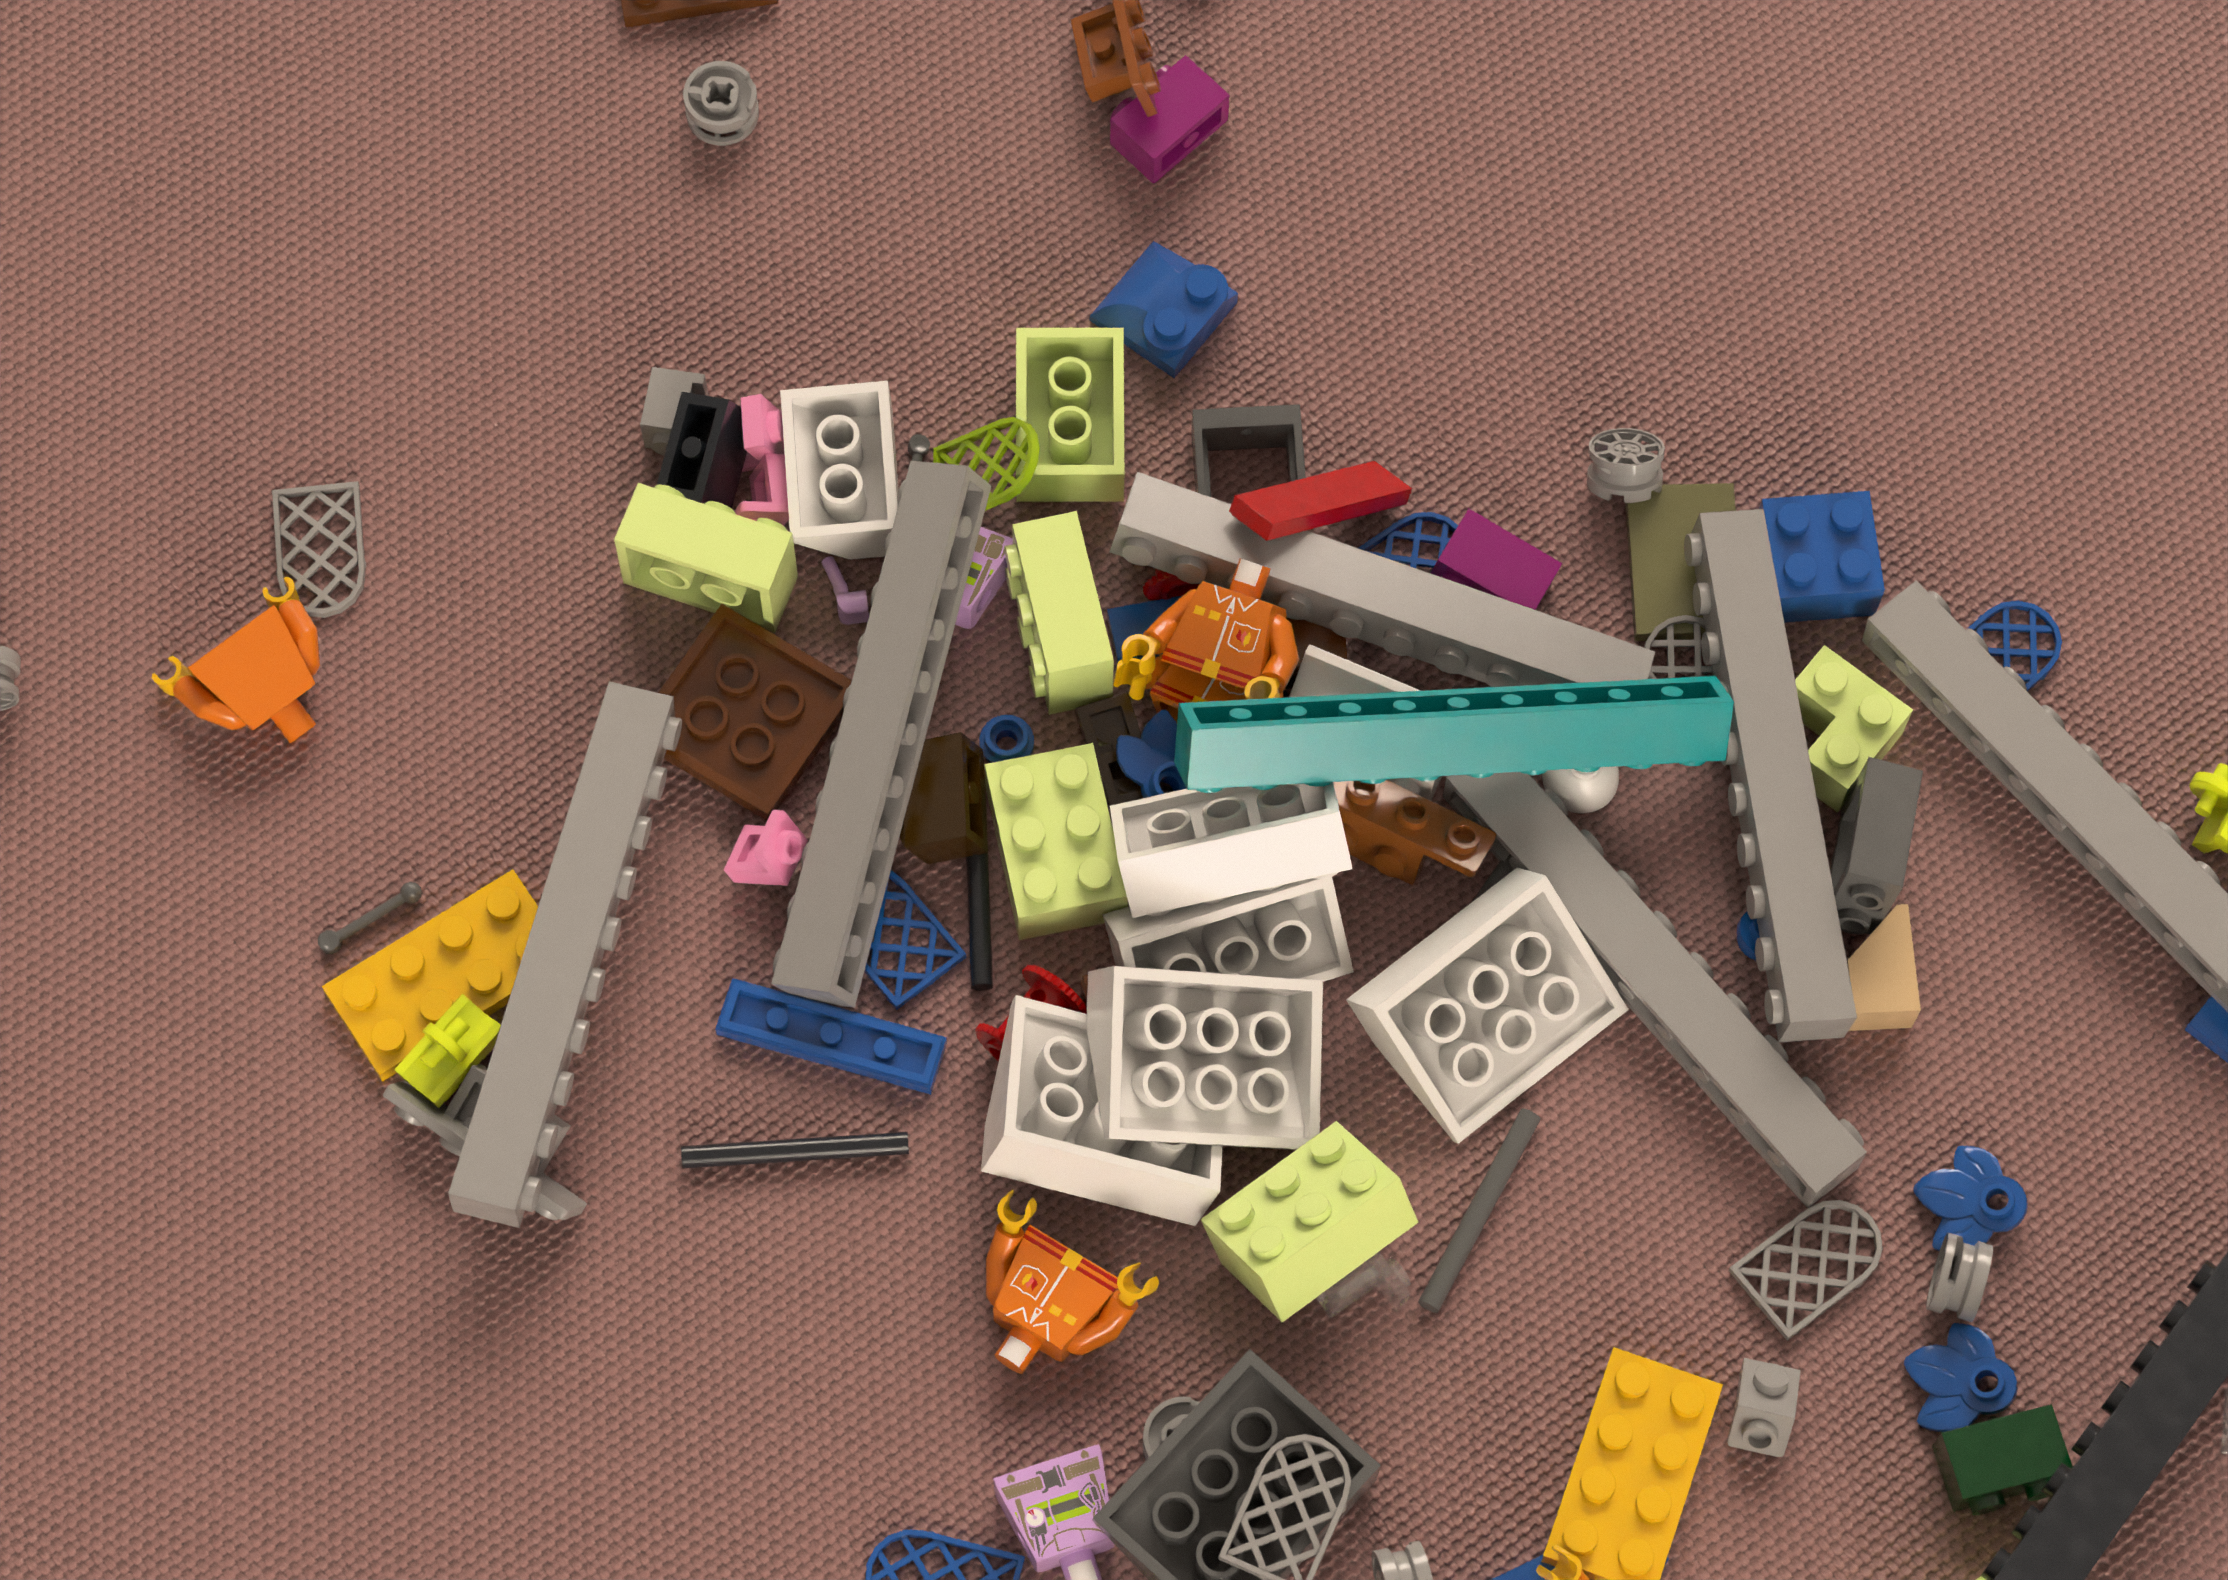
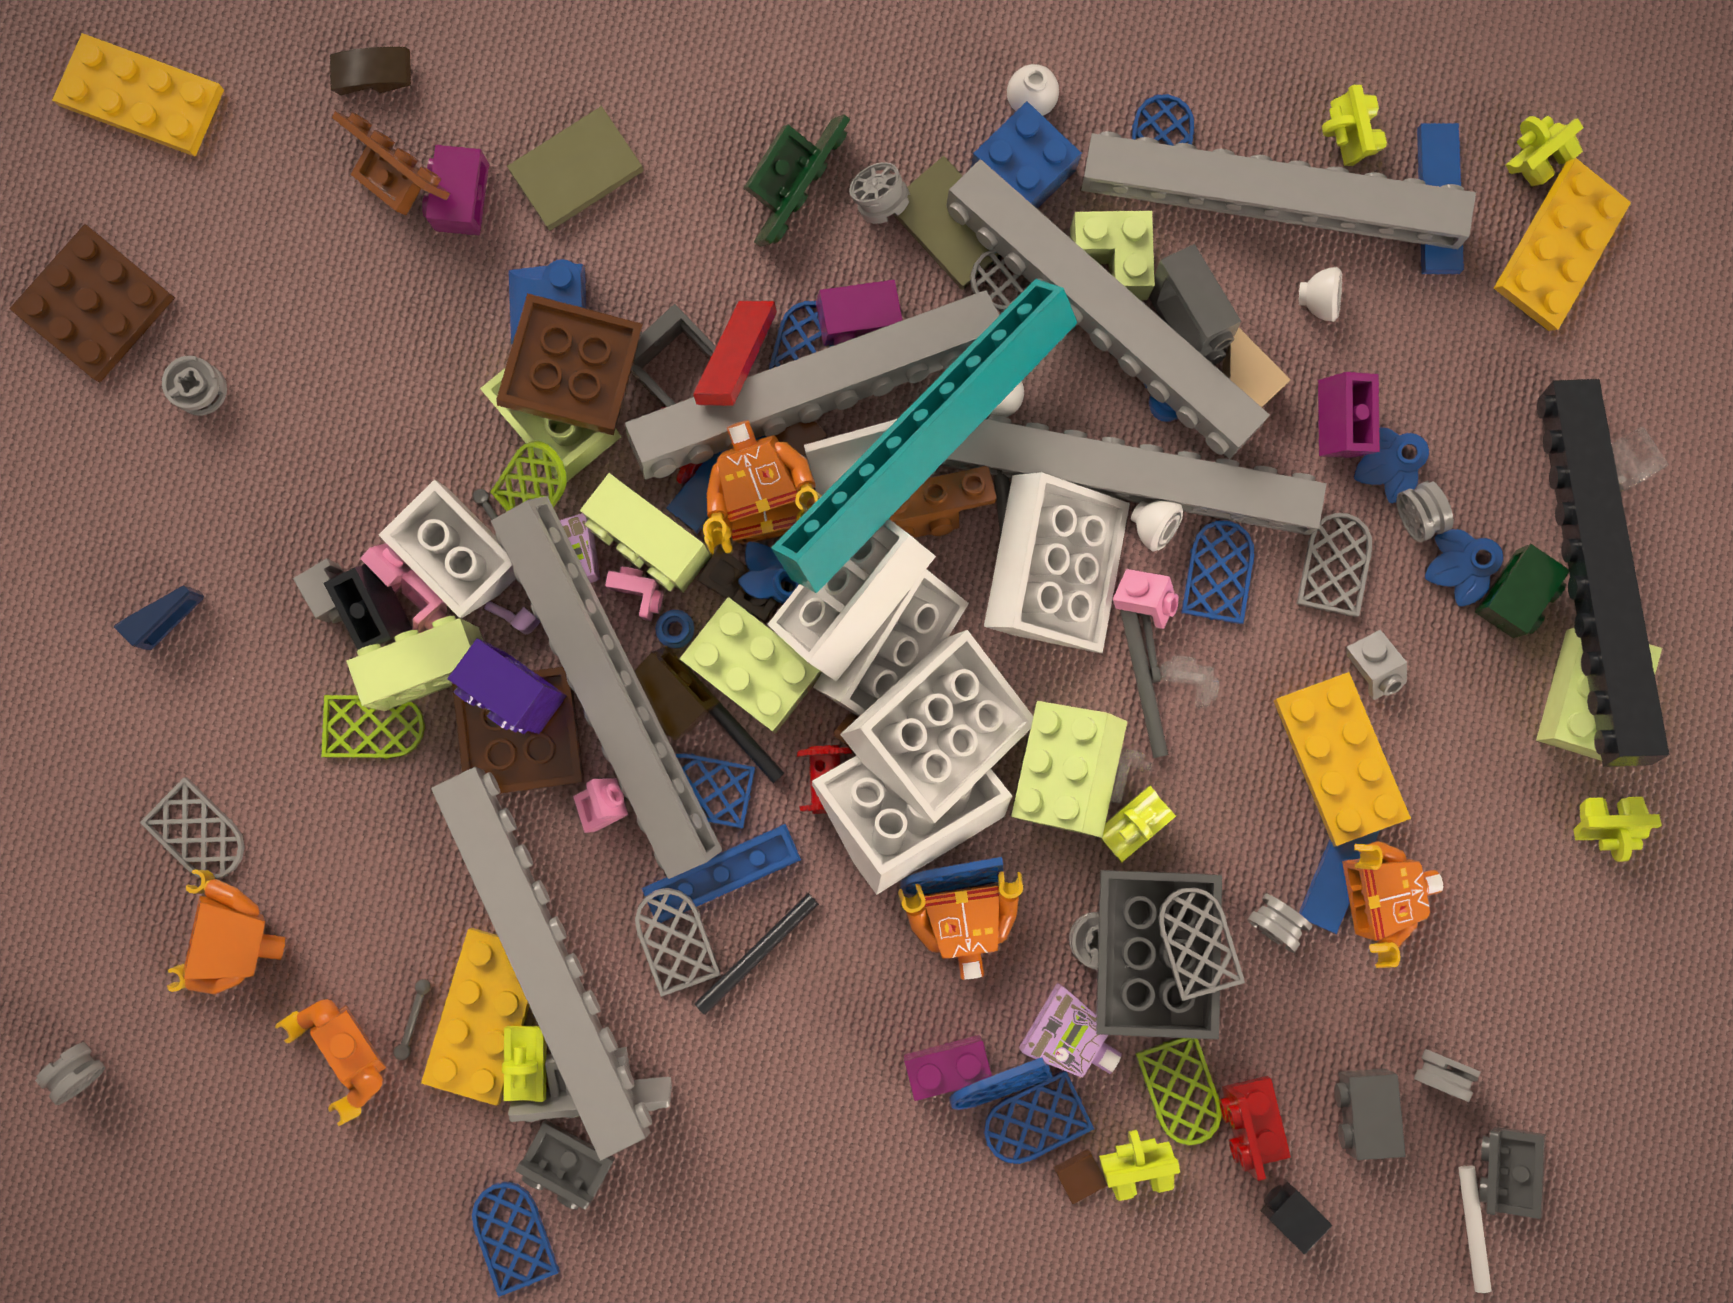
camera: 35 degrees left, 15 degrees up
none -> dark blue slope [114,585,204,650]
none -> orange torso [275,999,387,1126]
none -> lime window [321,695,425,759]
none -> dark purple brick [447,638,567,735]
none -> blue window [472,1182,560,1297]
none -> reddish brown plate [496,293,643,436]
none -> olive tile [507,106,644,231]
none -> dark grey bracket [515,1120,615,1210]
none -> bright pink bracket [605,567,663,621]
none -> light grey window [635,888,721,997]
none -> dark green bracket [743,114,850,247]
none -> blue window [900,857,1004,895]
none -> magenta brick [904,1035,992,1101]
none -> blue window [949,1057,1053,1110]
none -> white brick [1007,64,1059,116]
none -> neon yellow hips [1100,786,1176,862]
none -> bright pink bracket [1112,569,1178,629]
none -> white brick [1131,500,1183,551]
none -> dark grey hinge [1138,613,1161,683]
none -> clear bracket [1160,656,1219,708]
none -> blue window [1181,521,1254,624]
none -> white brick [1299,267,1342,322]
none -> magenta brick [1318,372,1380,458]

